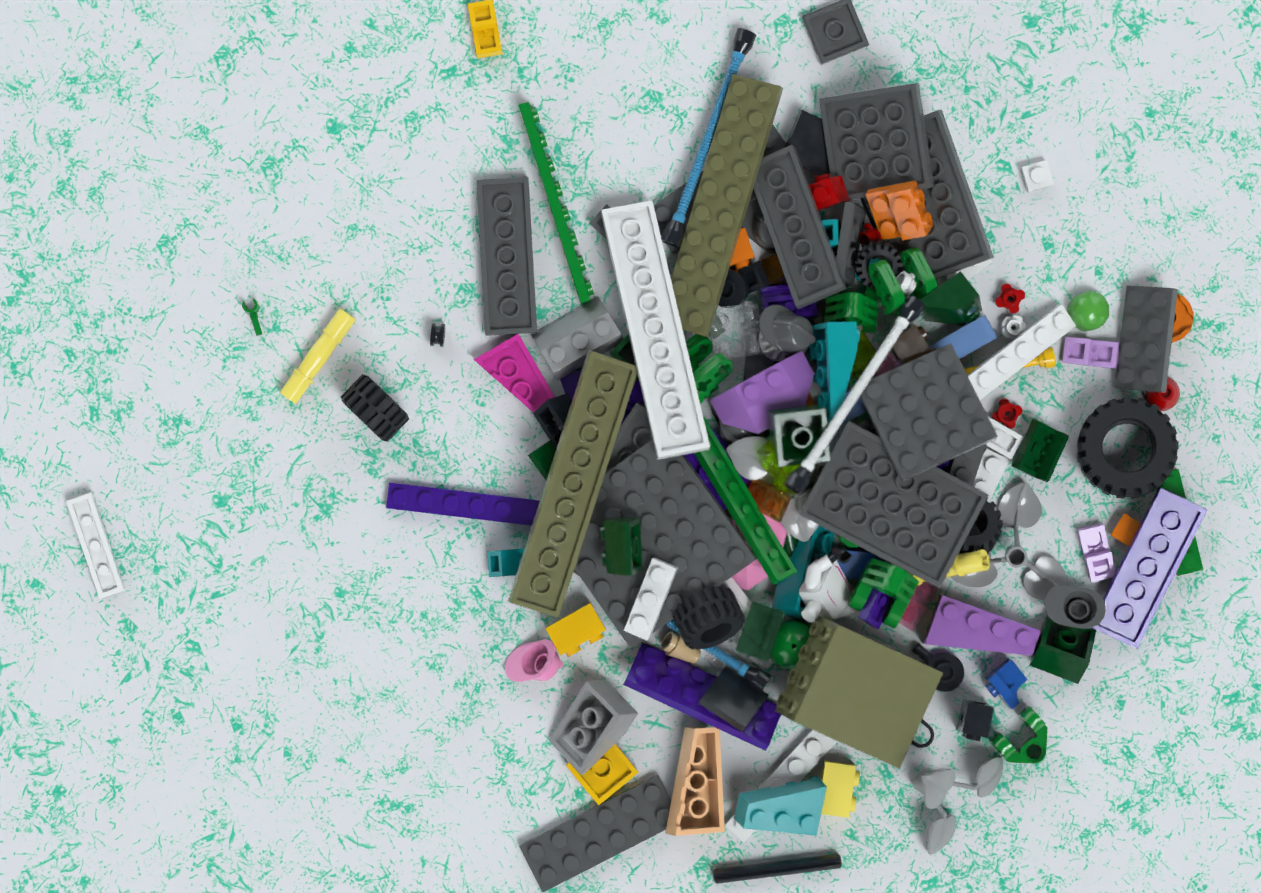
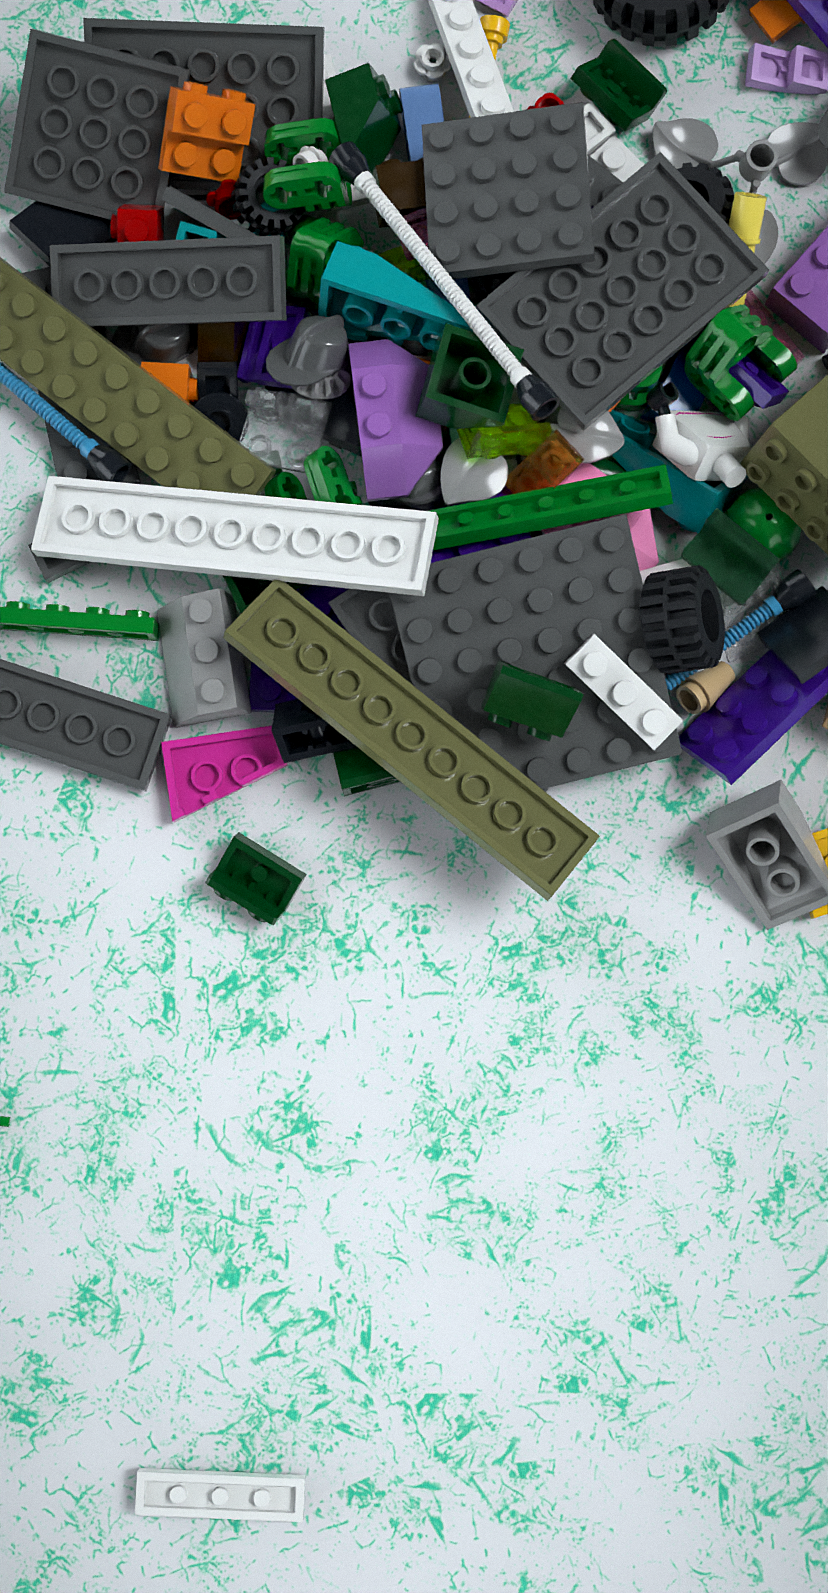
camera: 70 degrees left, 5 degrees down
light yellow piece [279,308,356,404] -> none
black tyre [341,374,409,442] -> none
dark purple plate [386,483,540,526] -> none
black bush [430,323,446,347] -> none
teal brick [487,548,525,577] -> none
bright pink piece [505,639,564,682] -> none
yellow brick [545,602,606,657] -> none
red plate [995,284,1025,314] -> none
none -> dark green bracket [205,832,307,925]

